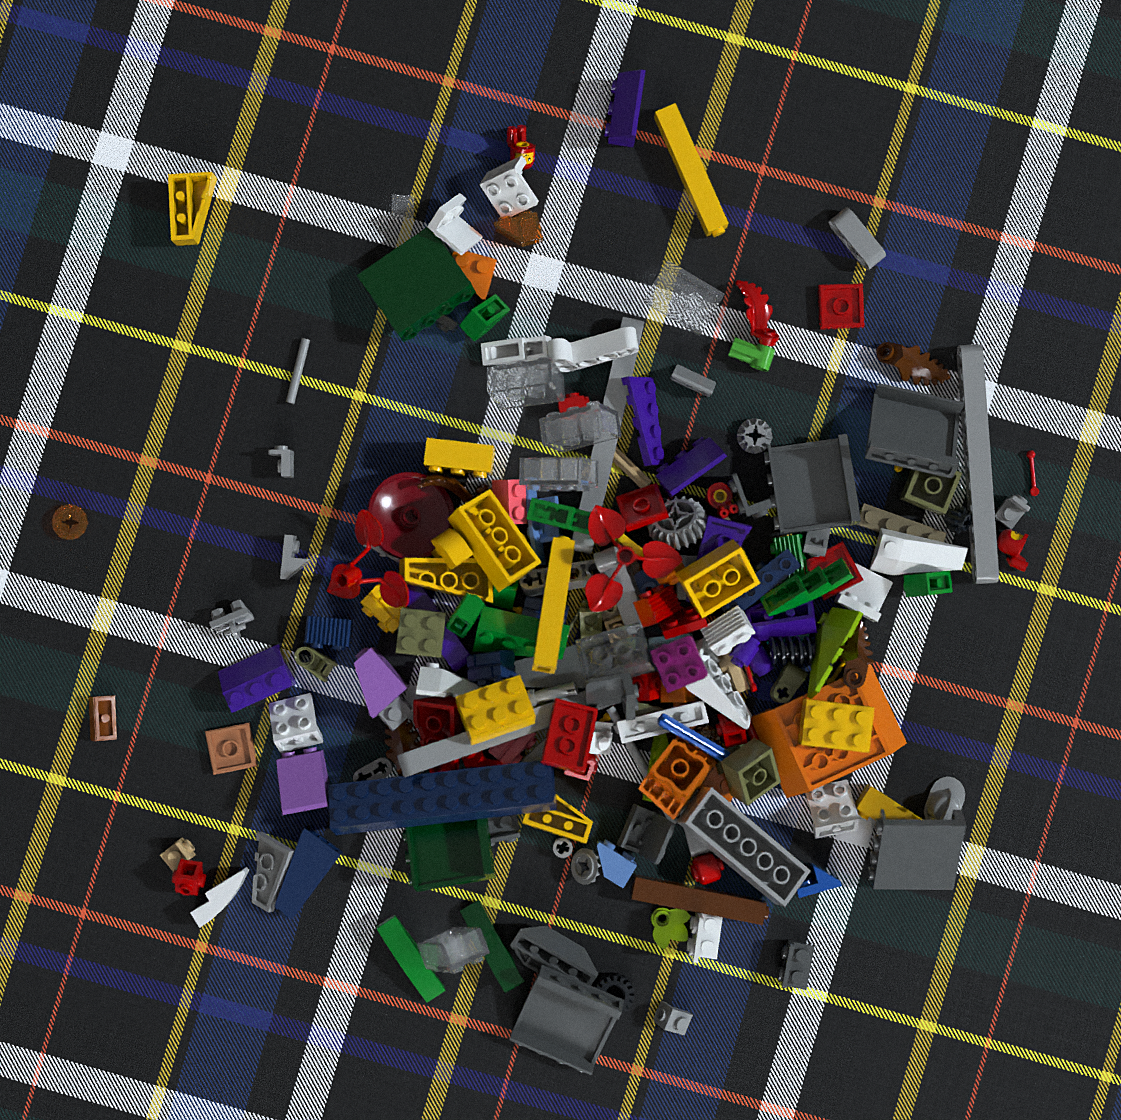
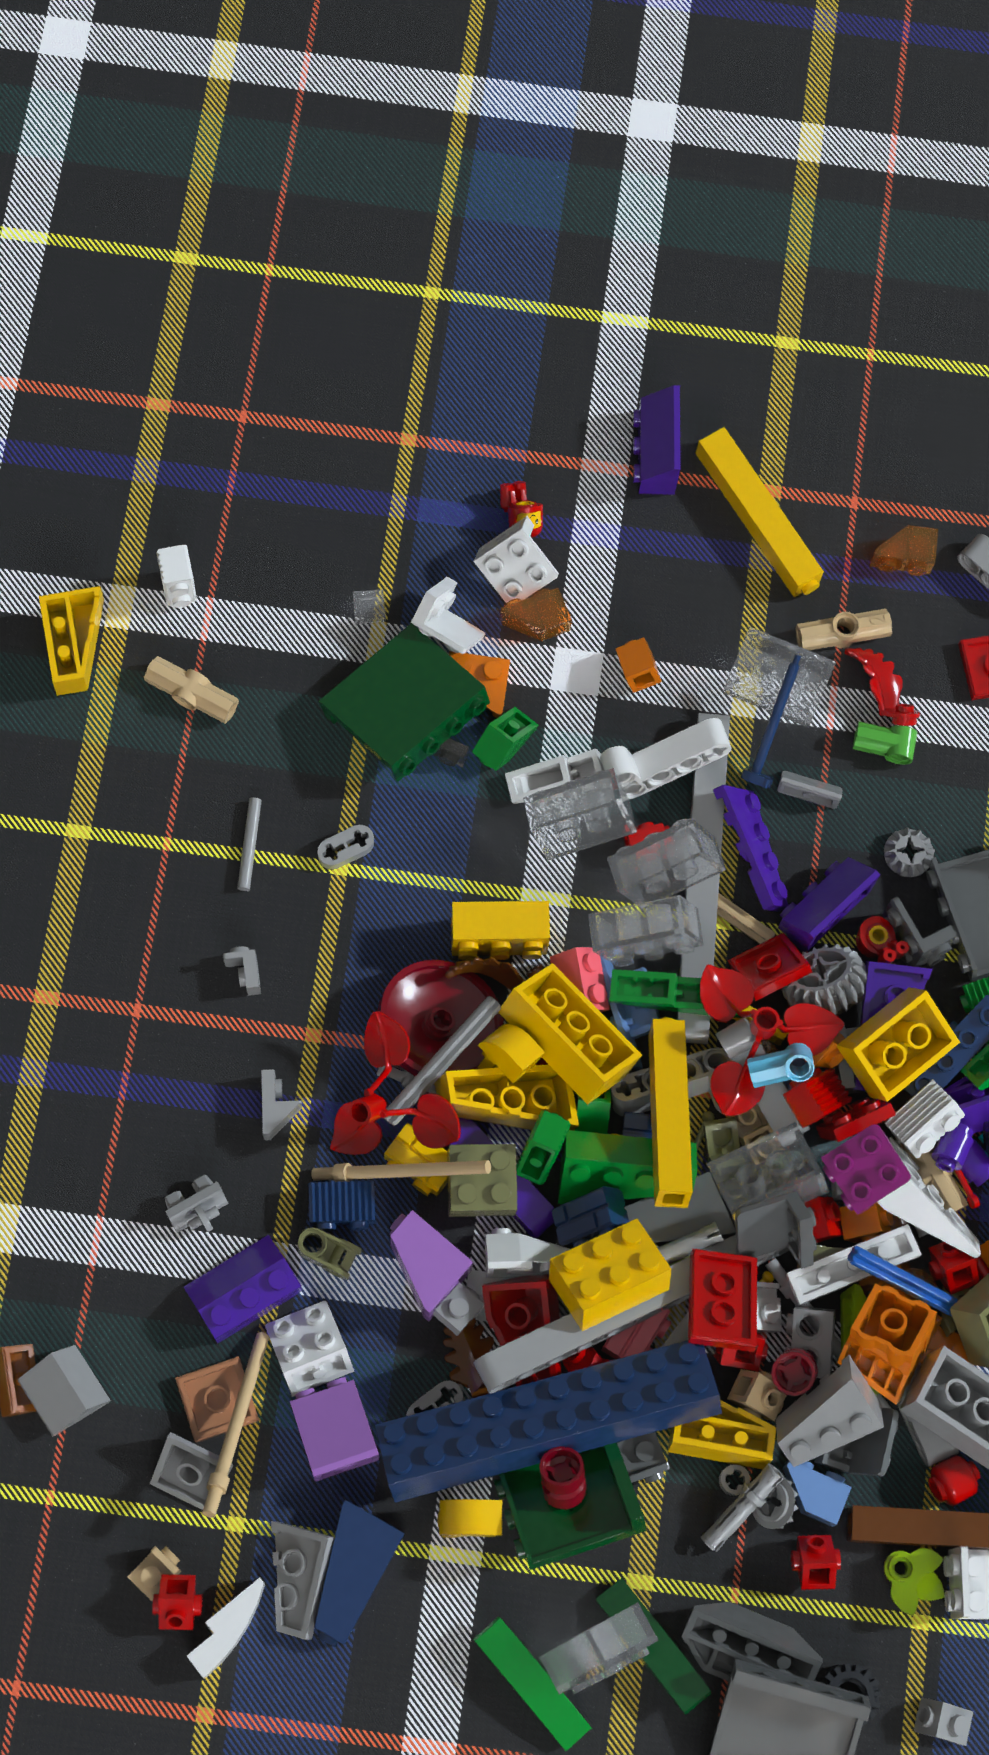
camera: 10 degrees left, 15 degrees down
none -> light grey slope [17,1345,111,1437]
none -> tan piece [144,656,239,724]
none -> light grey slope [150,1432,233,1510]
none -> white brick [156,544,197,608]
none -> tan bar [202,1332,269,1518]
none -> tan bar [312,1160,491,1182]
none -> light grey beam [317,825,374,870]
none -> light grey axle [384,997,501,1126]
none -> yellow brick [438,1499,502,1538]
none -> dark red wheel [539,1446,587,1509]
none -> orange brick [616,637,662,693]
none -> light grey pin [701,1463,784,1552]
none -> tan brick [727,1369,786,1421]
none -> dark blue piece [741,654,801,789]
none -> medium azure piece [747,1043,814,1088]
none -> dark red wheel [771,1347,819,1396]
none -> light grey wedge [776,1355,884,1467]
none -> light grey brick [785,1306,836,1378]
none -> red brick [791,1535,841,1590]
none -> tan piece [796,609,892,652]
none -> clear orange slope [870,525,938,576]

